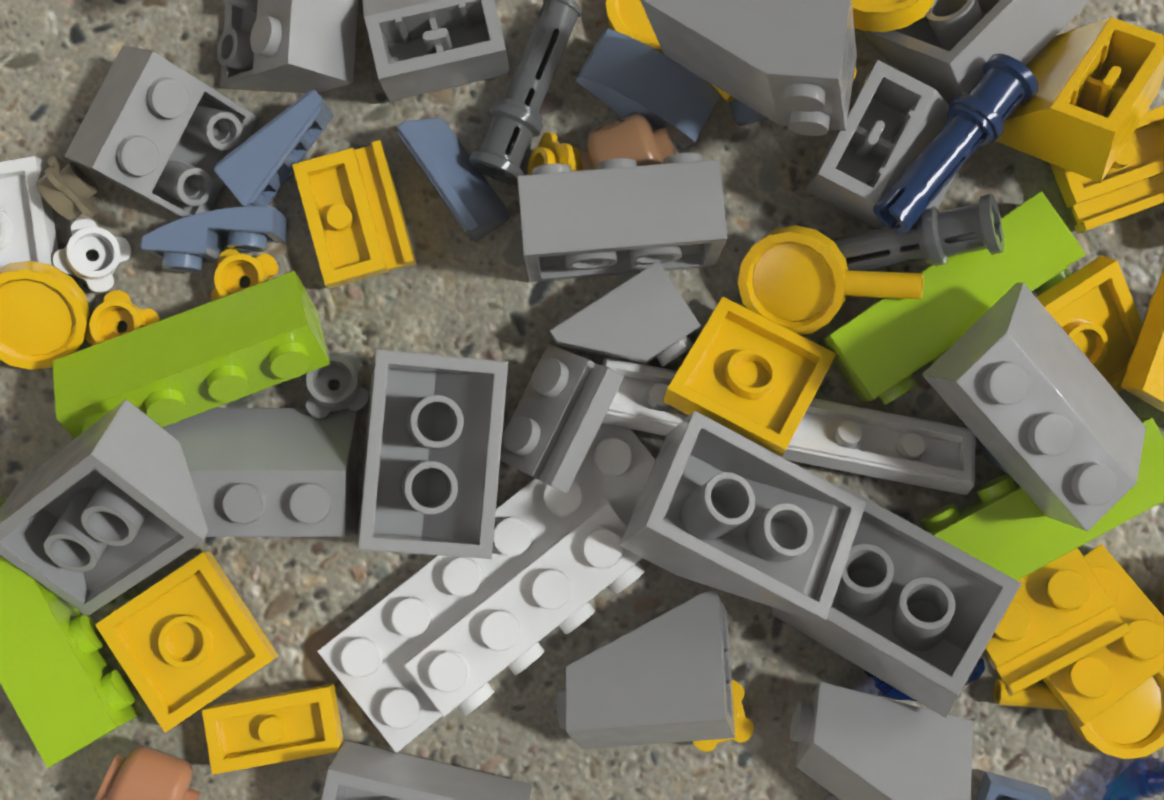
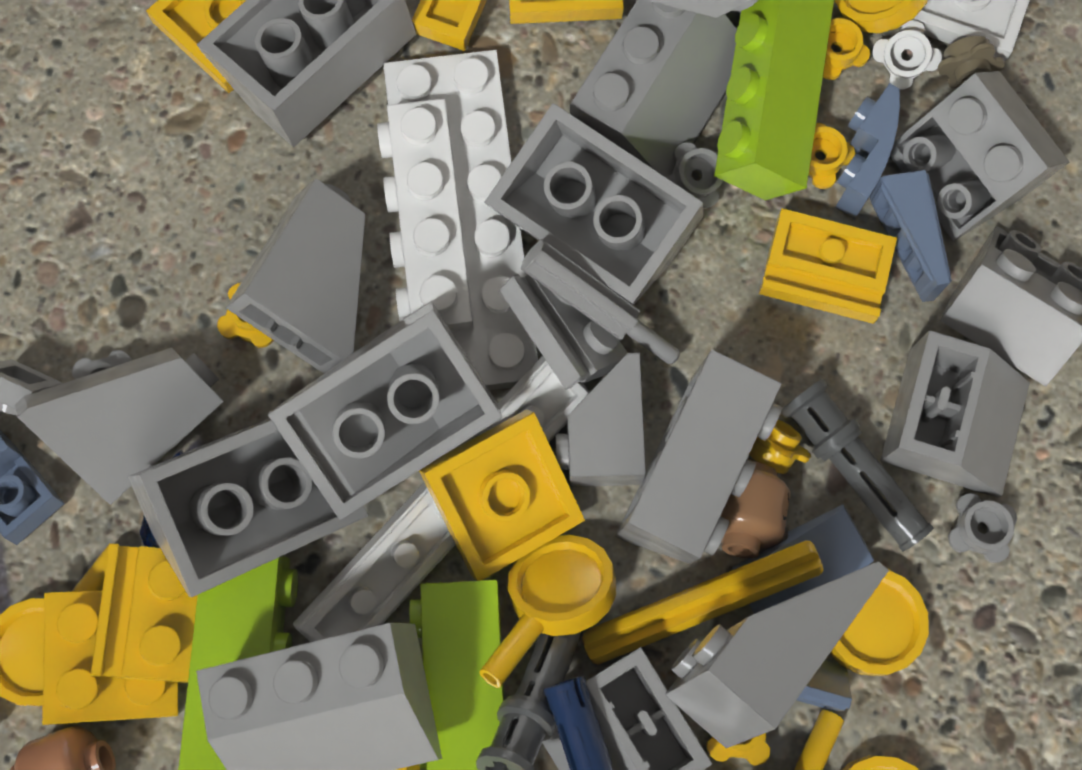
camera: 120 degrees right, 10 degrees down
sand blue slope [397,118,510,243] -> none
none -> light grey axle [521,239,680,364]
none -> yellow axle [582,540,824,665]

